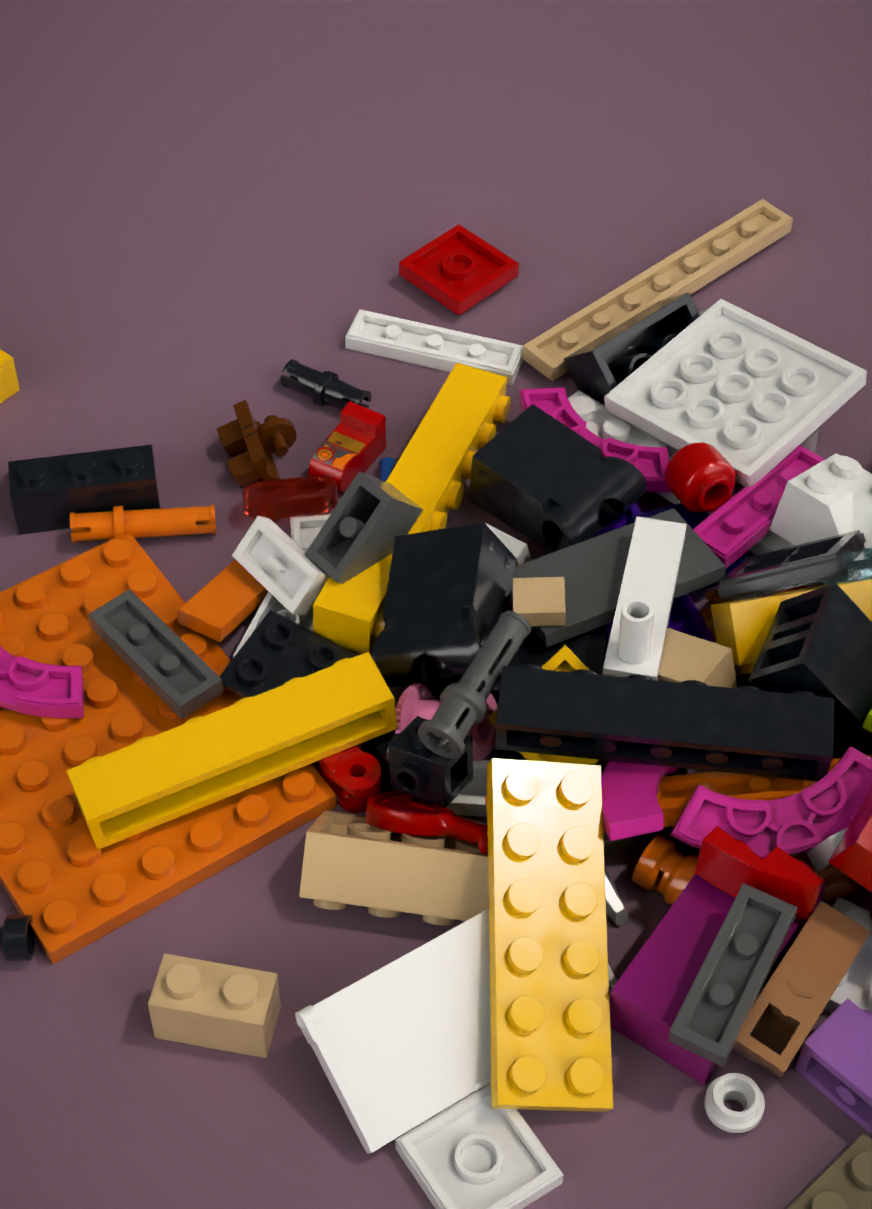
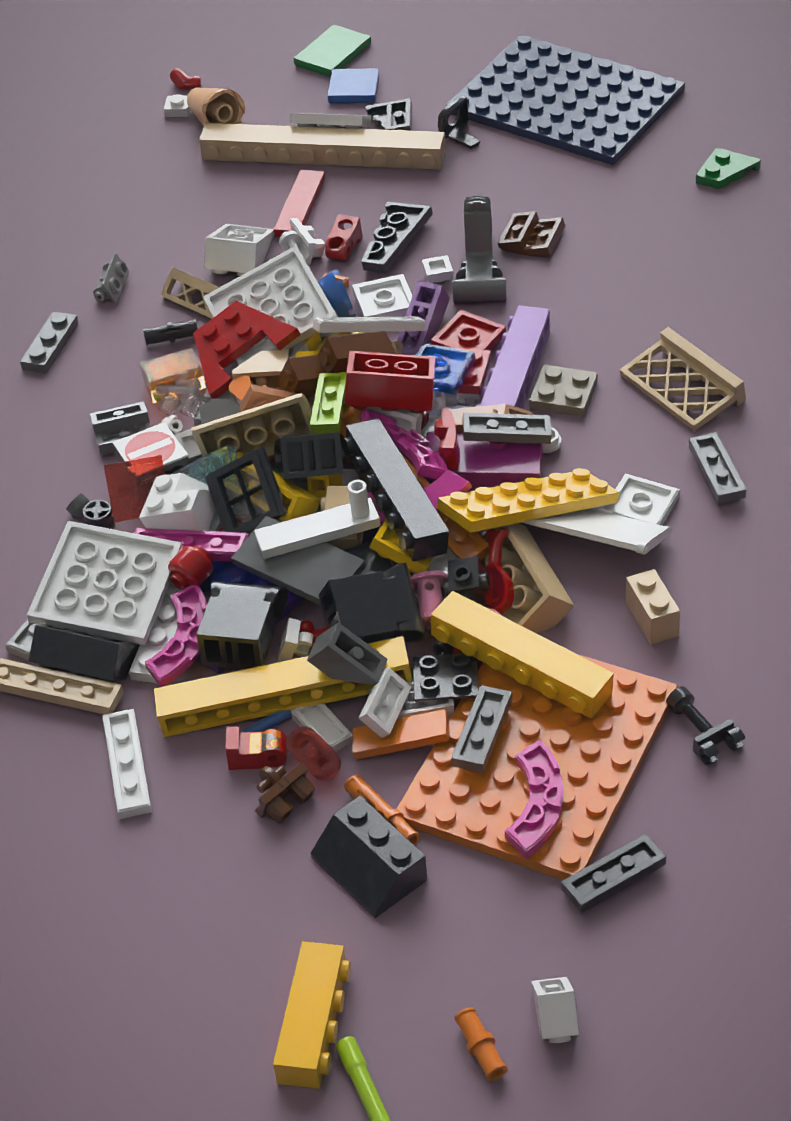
camera: 115 degrees left, 5 degrees down
black pin [280,359,371,410] -> none
red plate [399,224,519,316] -> none
dark grey pin [418,611,531,759] -> none
tan tile [513,577,566,627] -> none

